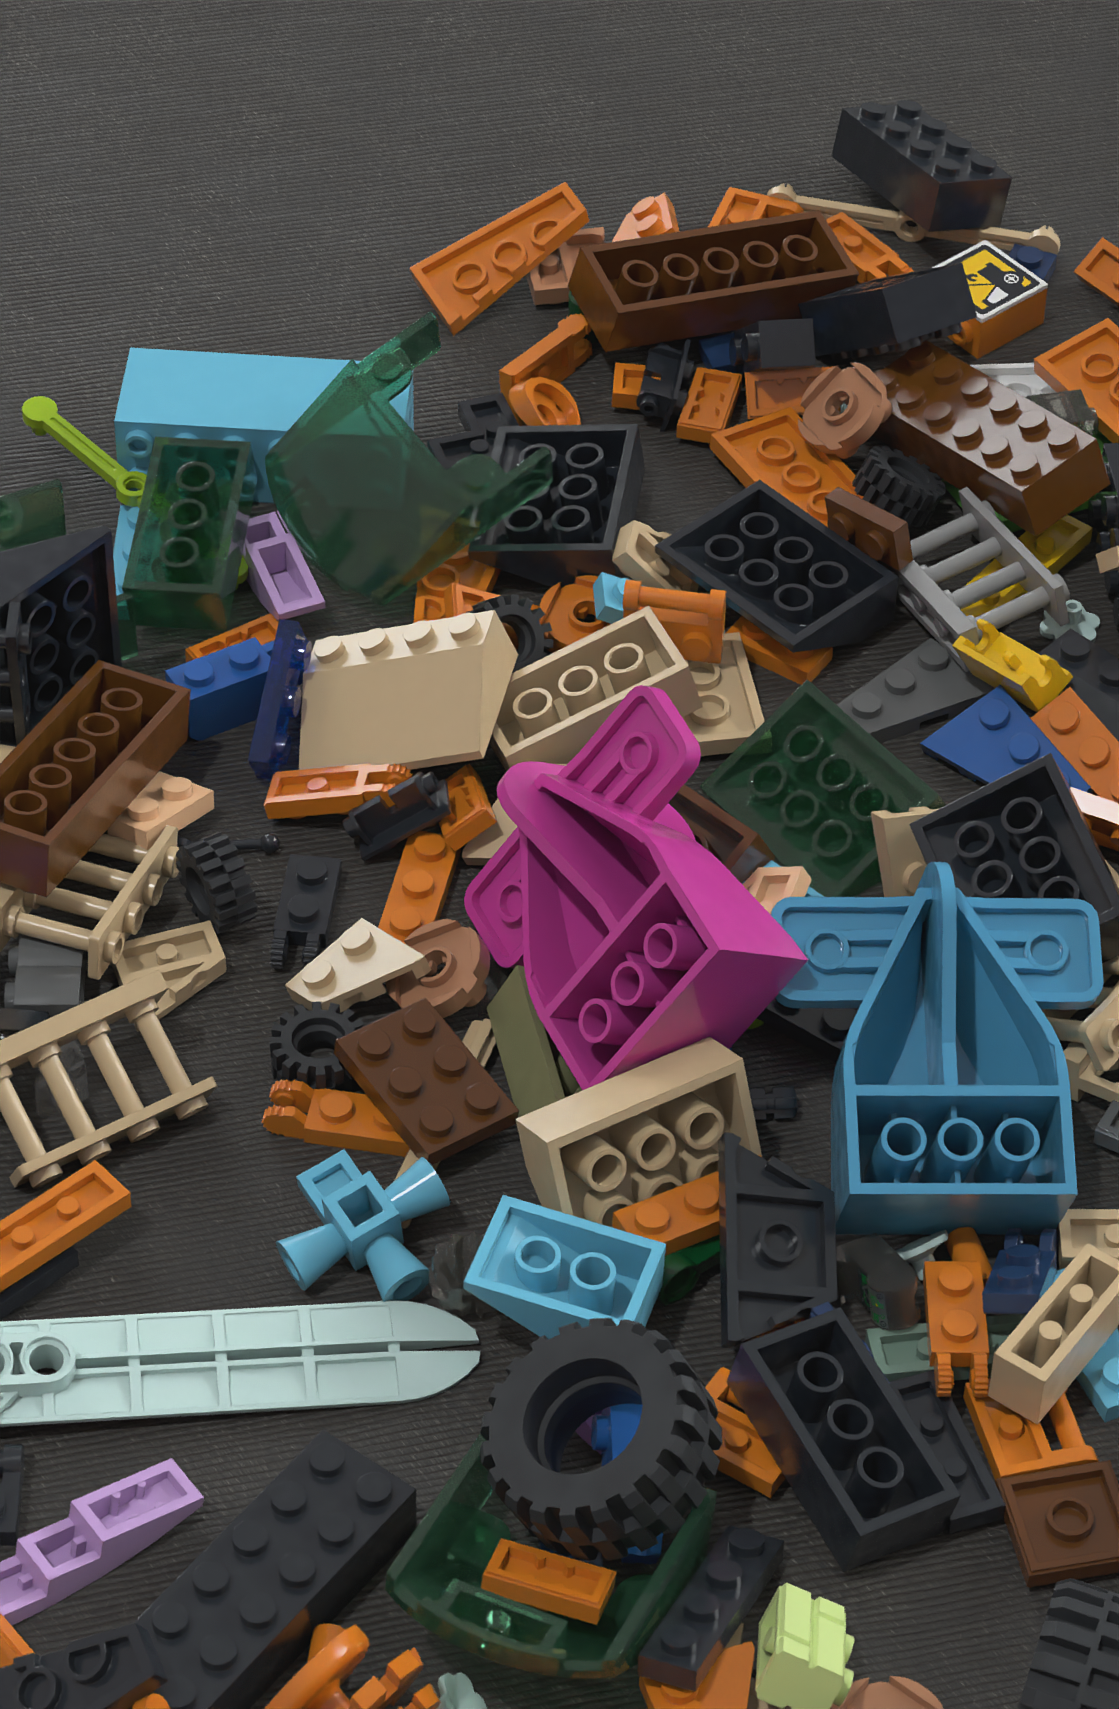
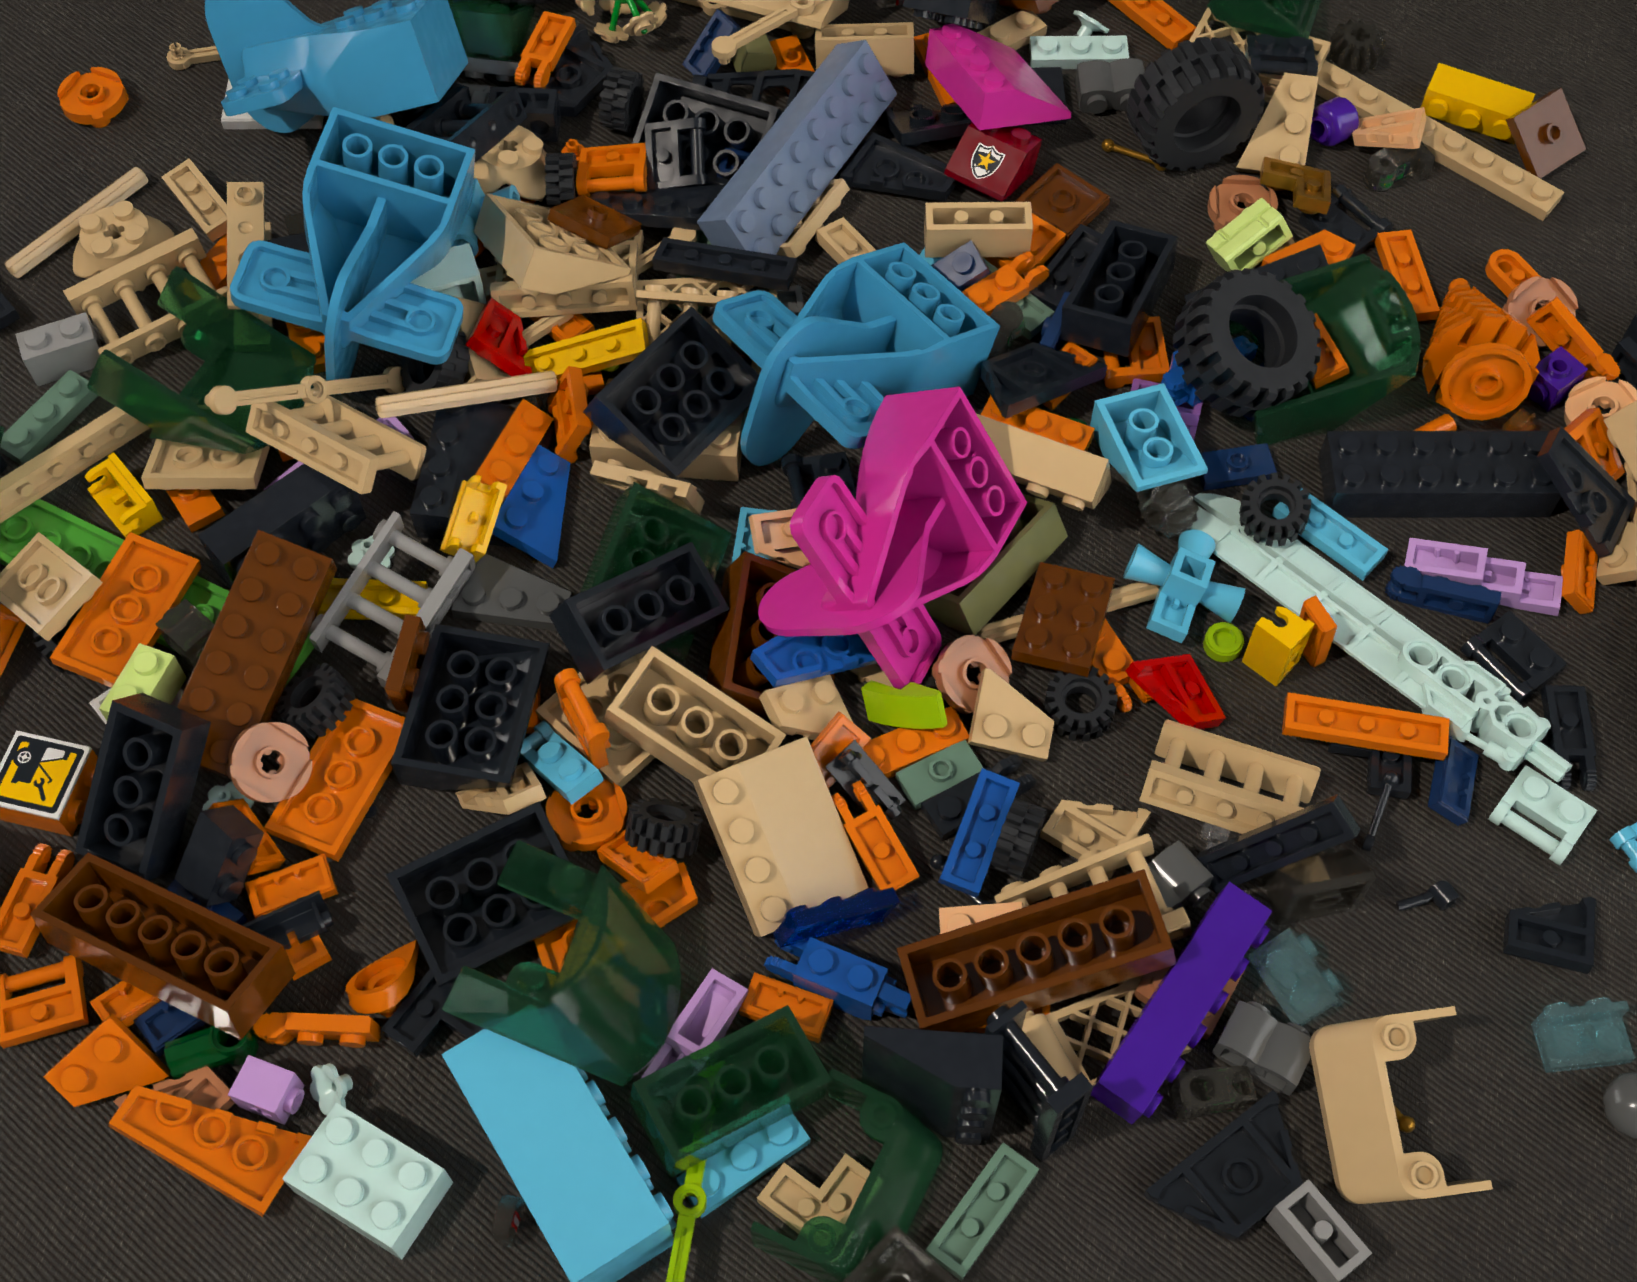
camera: 125 degrees left, 15 degrees up
none -> yellowish green brick [99,643,187,720]
none -> lavender brick [228,1055,305,1125]
none -> light aqua brick [282,1103,453,1260]
none -> light aqua plant [310,1063,353,1115]
none -> black brick [549,542,730,685]
none -> lime slope [861,680,948,729]
none -> sand green plate [895,740,984,810]
none -> blue plate [938,768,1020,898]
none -> red wing [1125,654,1226,729]
none -> dark blue plate [1199,443,1277,491]
none -> lime tile [1203,622,1244,662]
none -> black tyre [1239,473,1311,547]
none -> yellow hinge [1242,606,1315,687]
none -> medium azure plate [1272,488,1389,581]
none -> orange plate [1299,595,1337,667]
none -> dark blue hinge [1385,565,1502,624]

